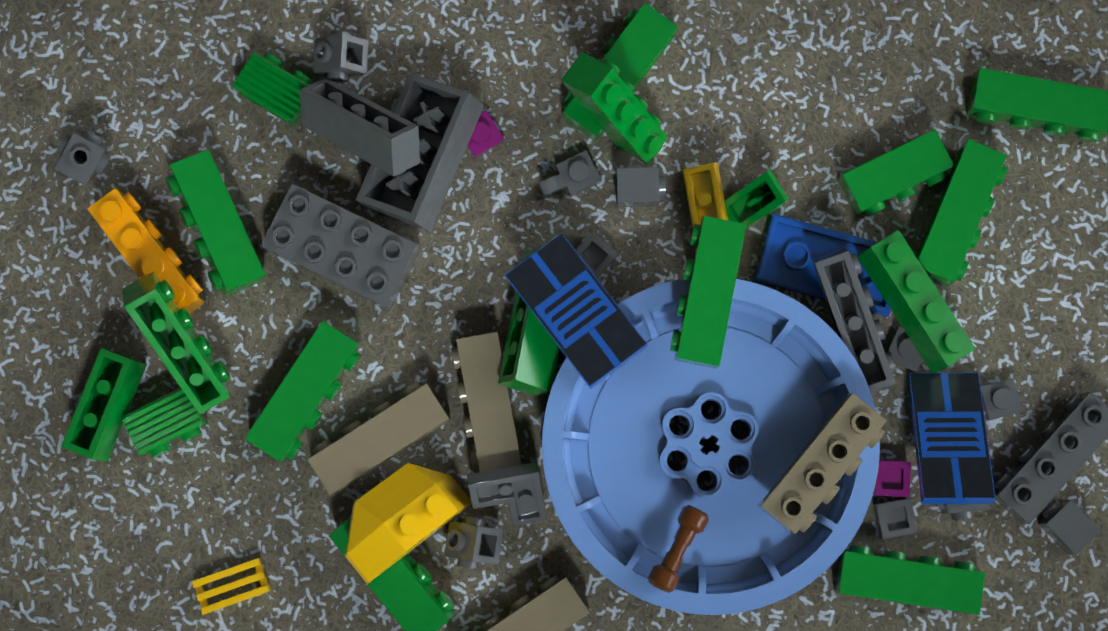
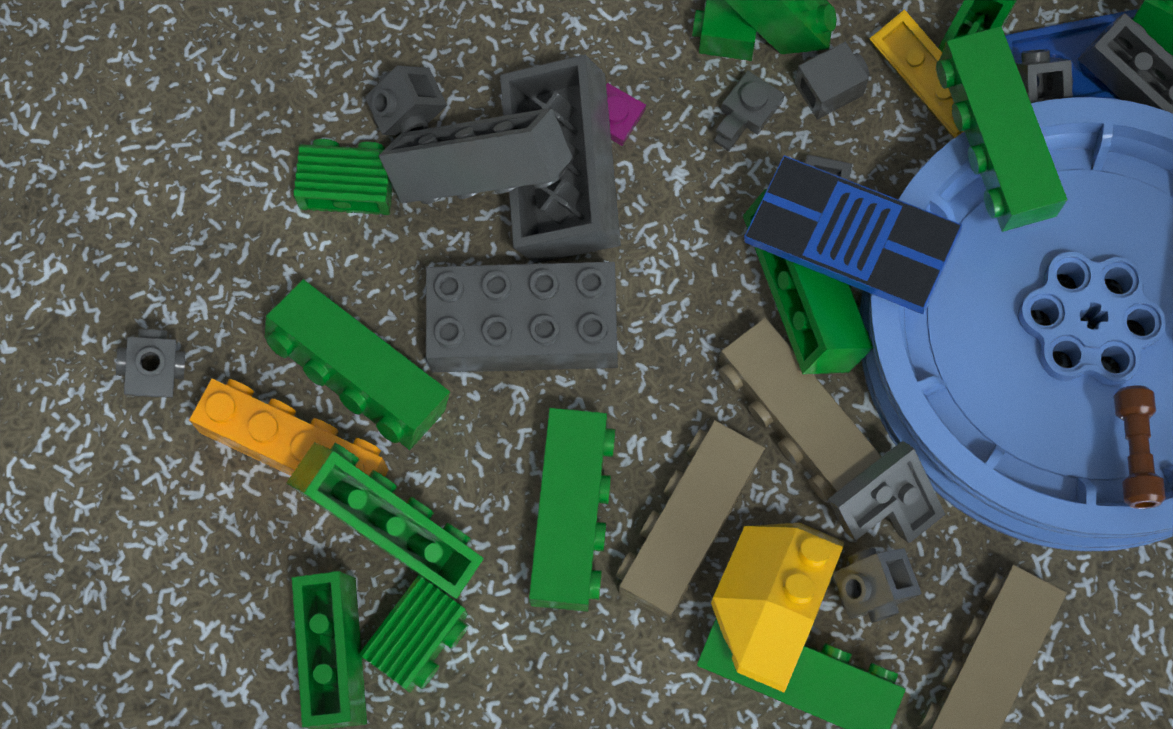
camera: 25 degrees left, 10 degrees down
none -> dark grey brick [1015,49,1073,103]

